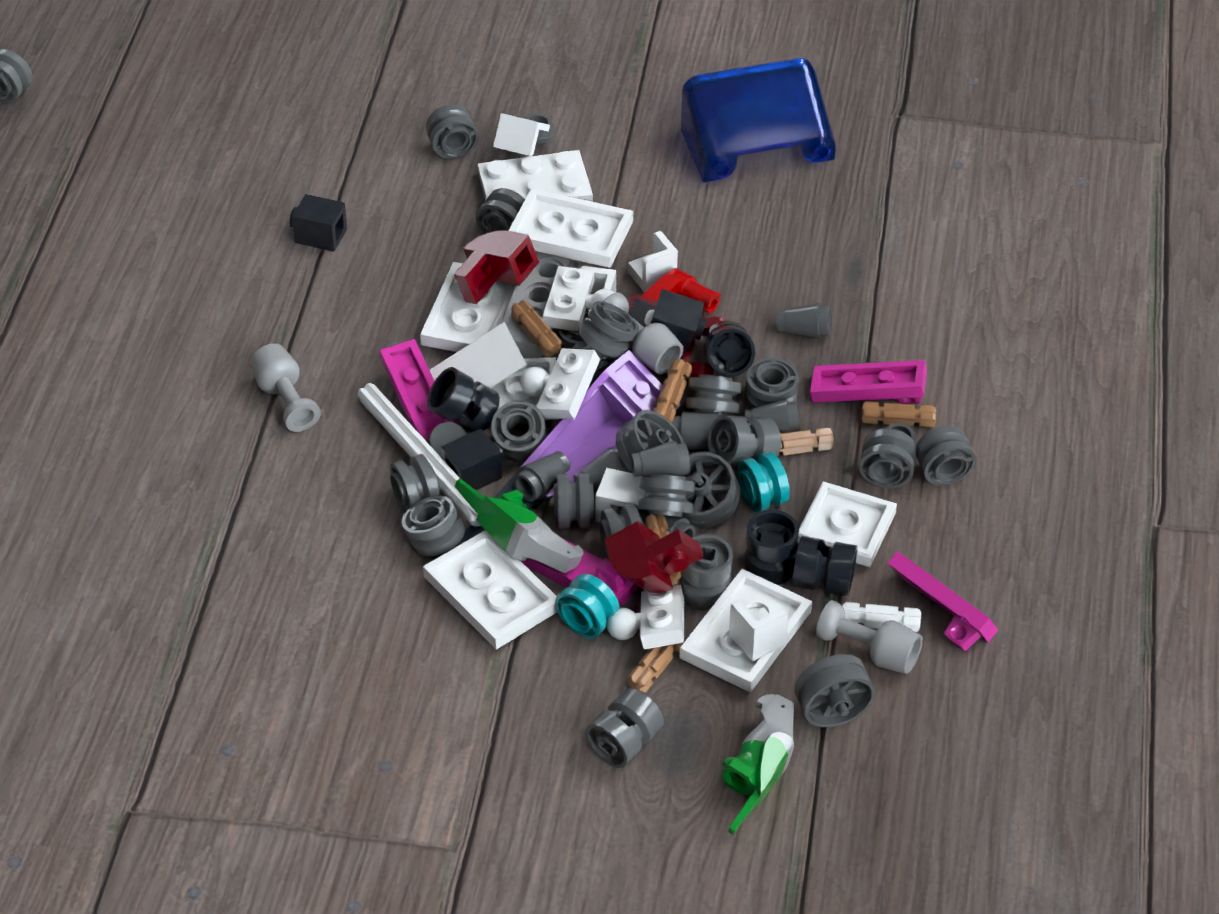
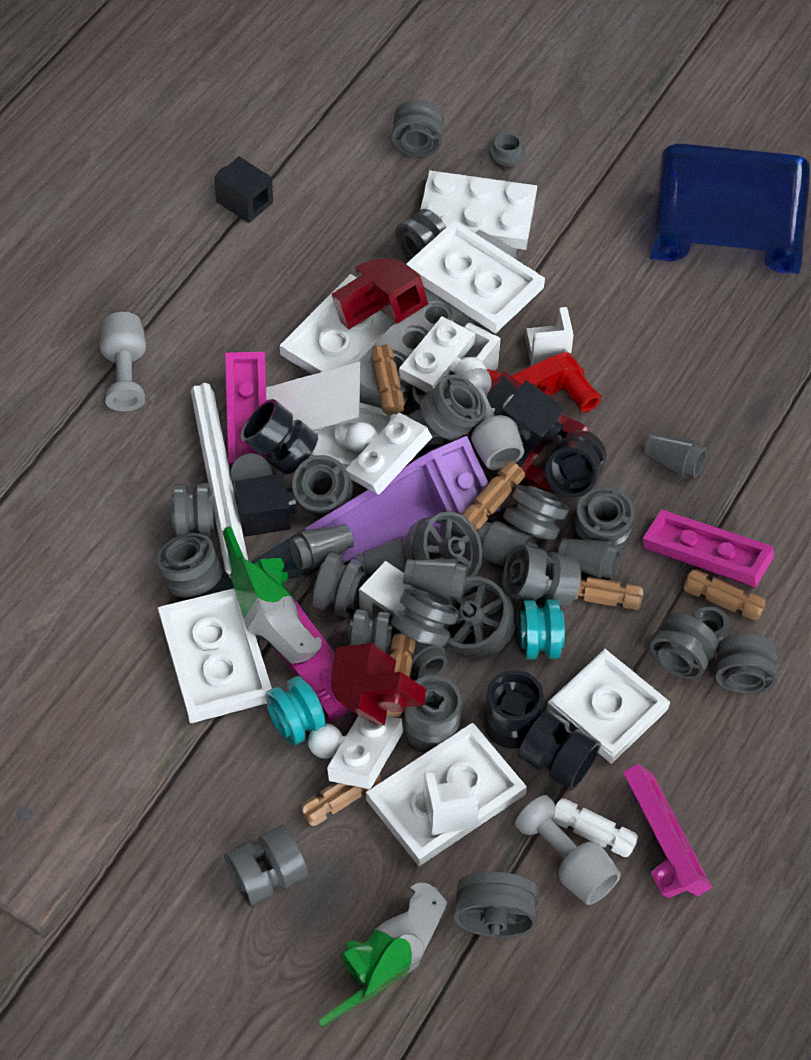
camera: 20 degrees right, 10 degrees up
white panel [493,113,550,156] -> none

